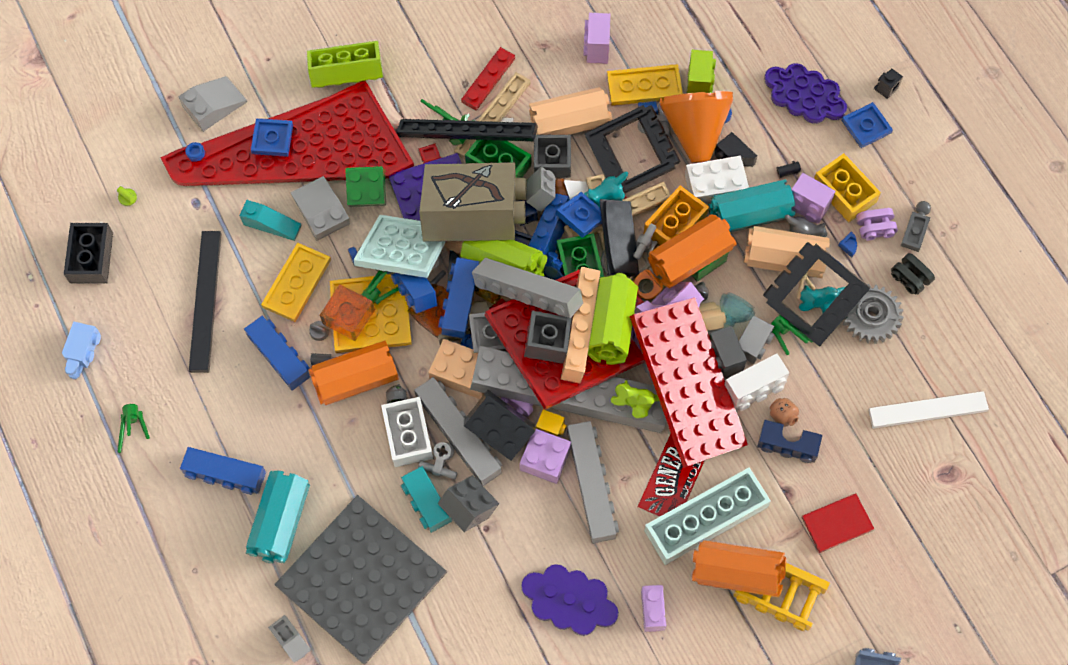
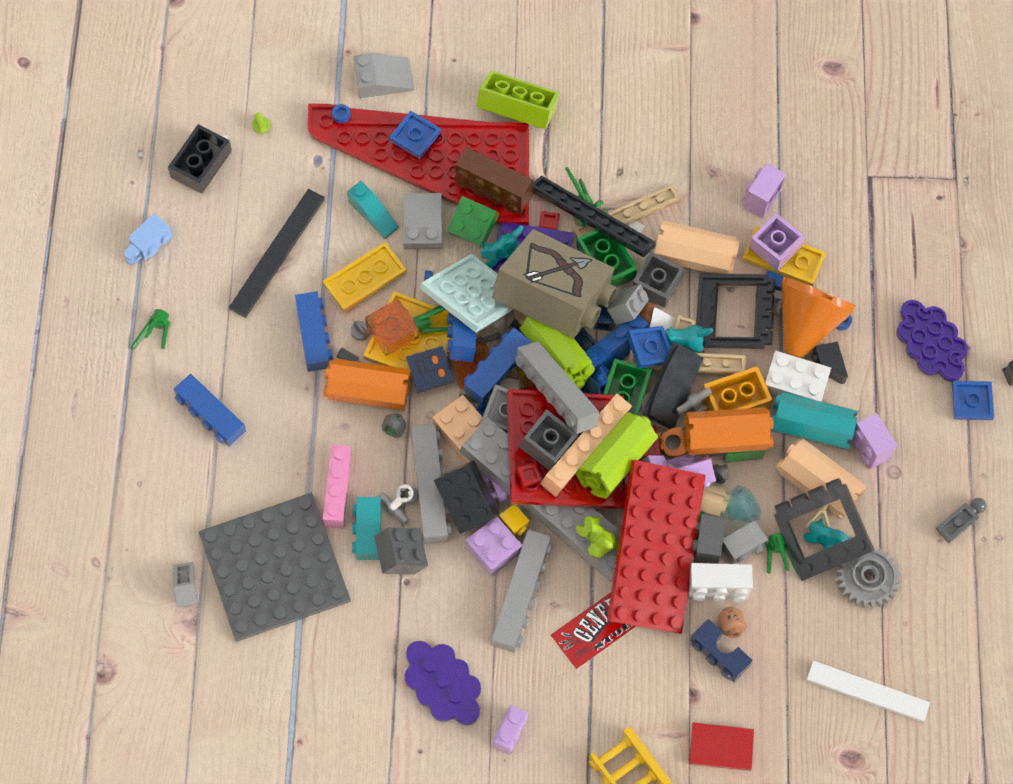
camera: 25 degrees right, 0 degrees up
teal brick [246,470,310,564] -> none
white brick [381,397,433,467] -> none
red plate [461,47,515,111] -> none
light aqua brick [644,467,771,565] -> none
lime brick [687,49,716,93] -> none
orange brick [692,540,786,597] -> none
black pin [776,161,801,178] -> none
dark grey animal [785,215,827,237] -> none
yellow brick [814,153,881,223] -> none
blue tile [838,231,857,258] -> none
lavender brick [856,208,898,241] -> none
pearl dark grey brick [891,253,935,295] -> none
none -> bright pink brick [323,445,352,528]
none -> dark blue tile [406,346,455,393]
none -> reddish brown brick [455,147,533,215]
none -> teal animal [480,225,523,268]
none -> red tile [515,462,542,488]
none -> lavender brick [749,213,805,271]

